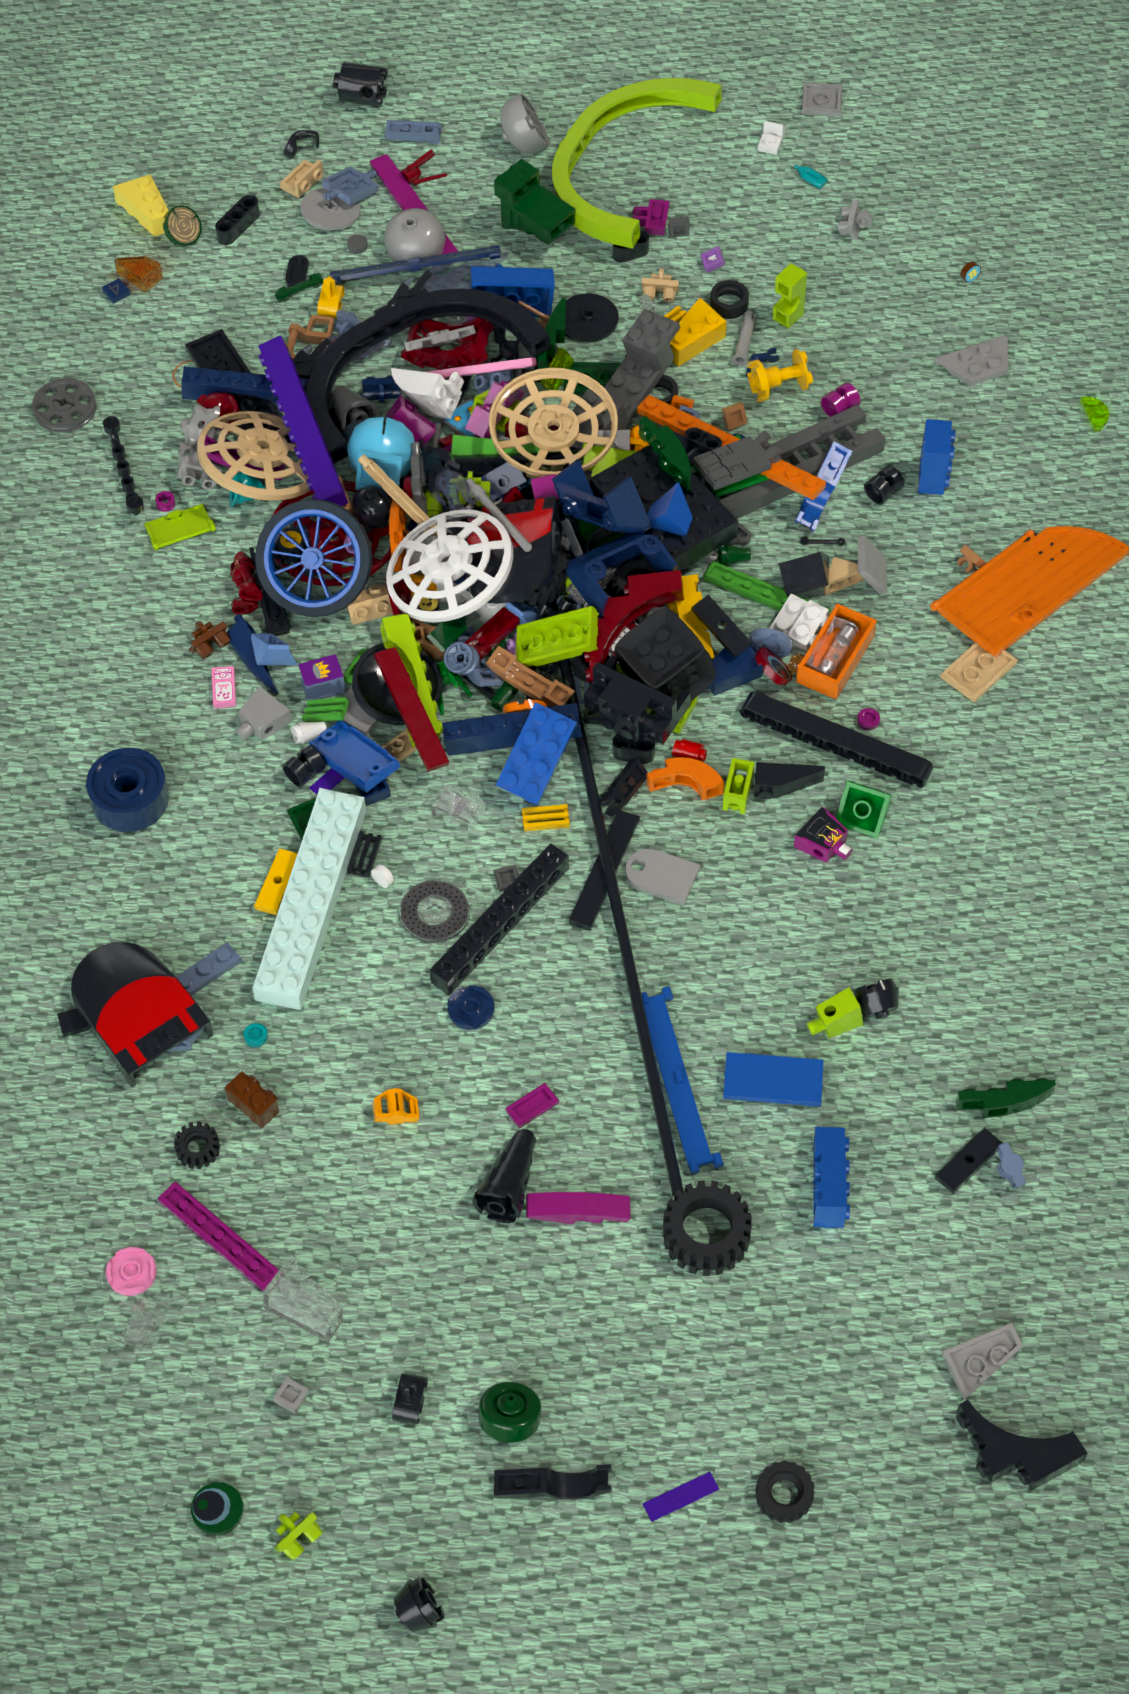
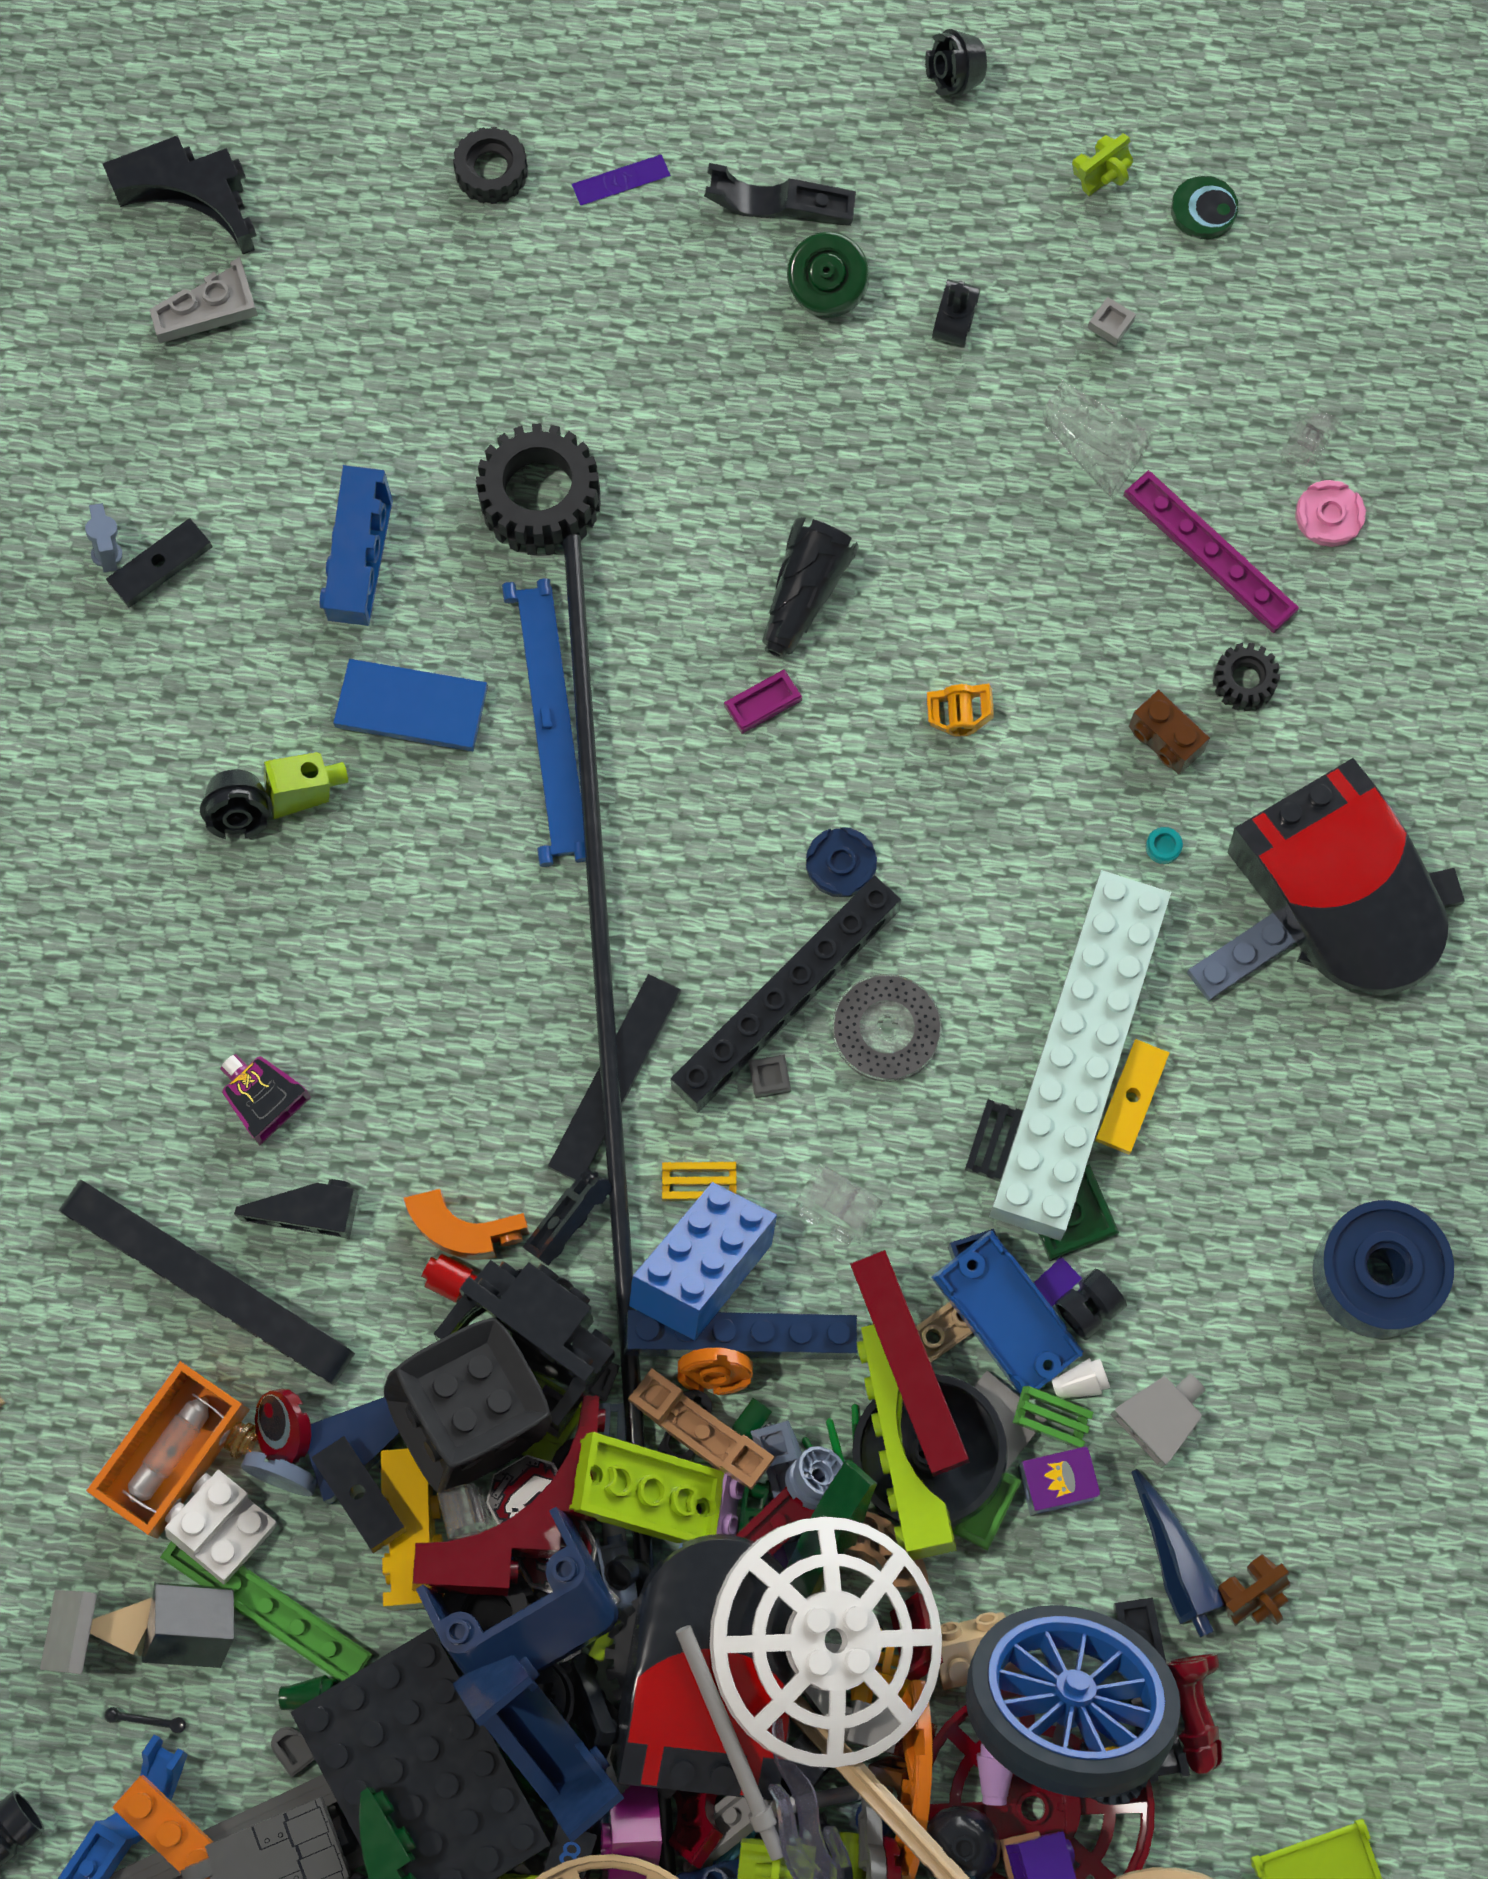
camera: 175 degrees left, 15 degrees up
tile [211,666,236,708] -> none
medium blue slope [251,633,298,665] -> none
white tile [371,865,394,888] -> none
magenta slope [526,1192,631,1224] -> none
light grey tile [626,849,701,906] -> none
blue slope [647,482,693,536] -> none
lime brick [722,758,755,814] -> none
green slope [836,780,891,838] -> none
magenta tile [857,708,880,730] -> none
dark green slope [956,1078,1056,1118] -> none

